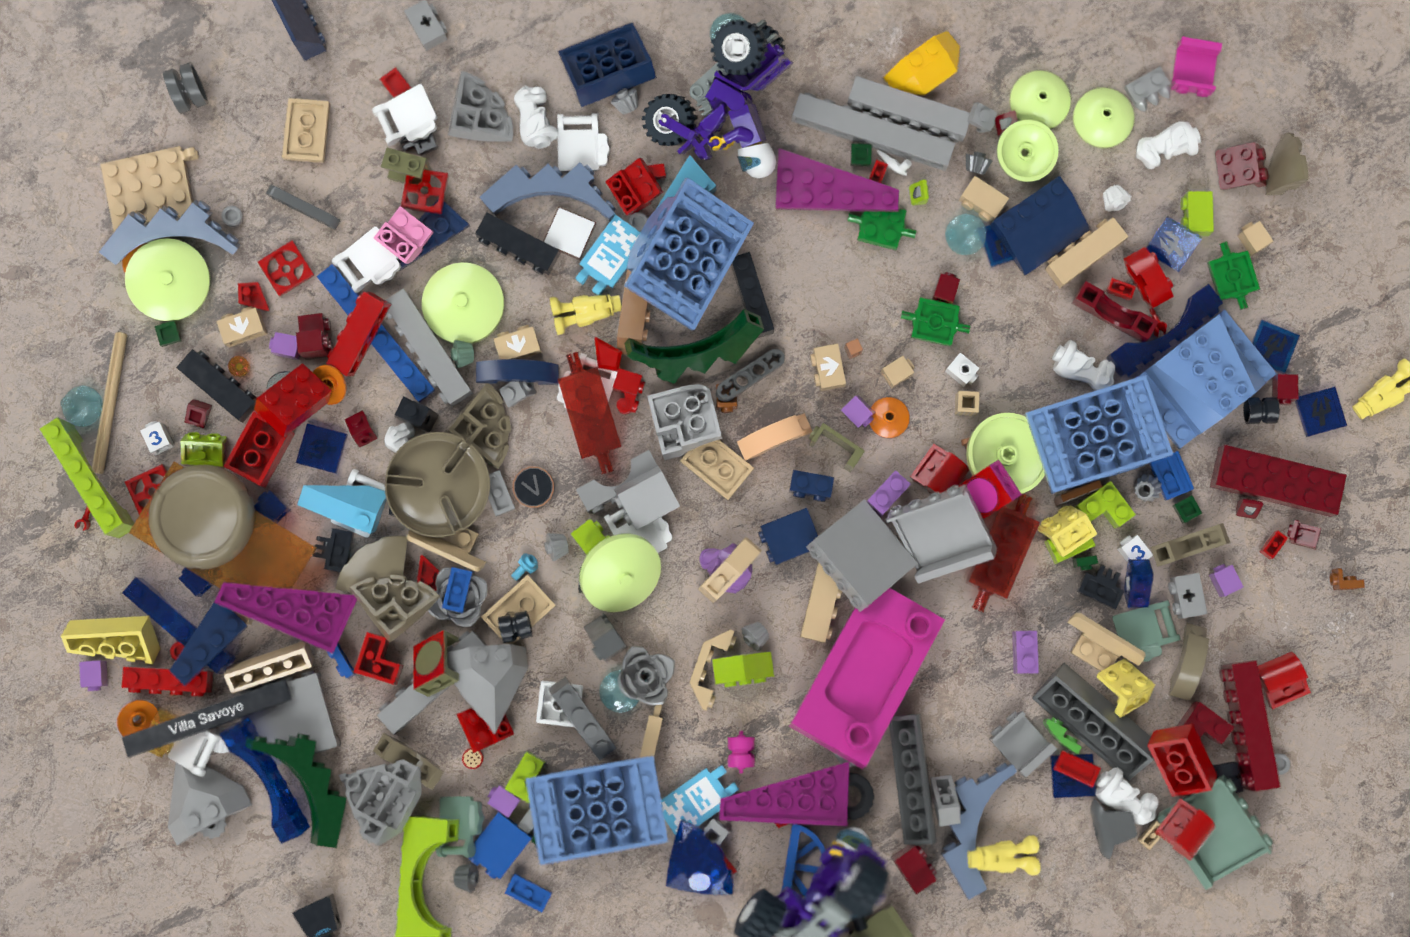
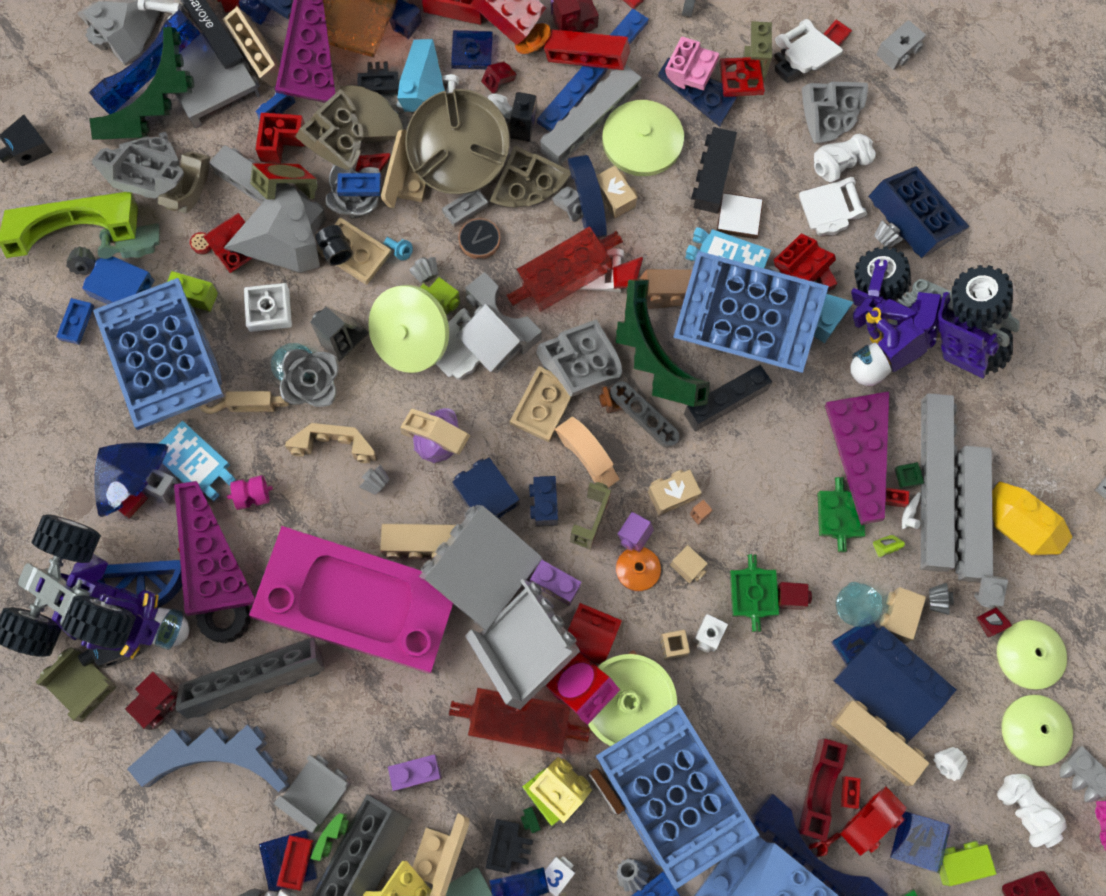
camera: 75 degrees right, 10 degrees down
white piece [332,227,401,293] -> none
sand green piece [451,340,474,368] -> none
sand blue arch [480,162,616,222] -> none
medium lavender brick [487,785,521,817] -> none
dark grey arch [548,676,617,761] -> none
light yellow piece [549,294,622,335] -> none
red brick [613,368,645,415] -> none
lime brick [712,652,774,687] -> none
light grey brick [931,775,960,827] -> none
light yellow piece [967,835,1040,876] -> none
yellowish green dish [997,120,1058,182] -> none
white animal [1052,340,1115,391] -> none
lime brick [1075,481,1136,529] -> none

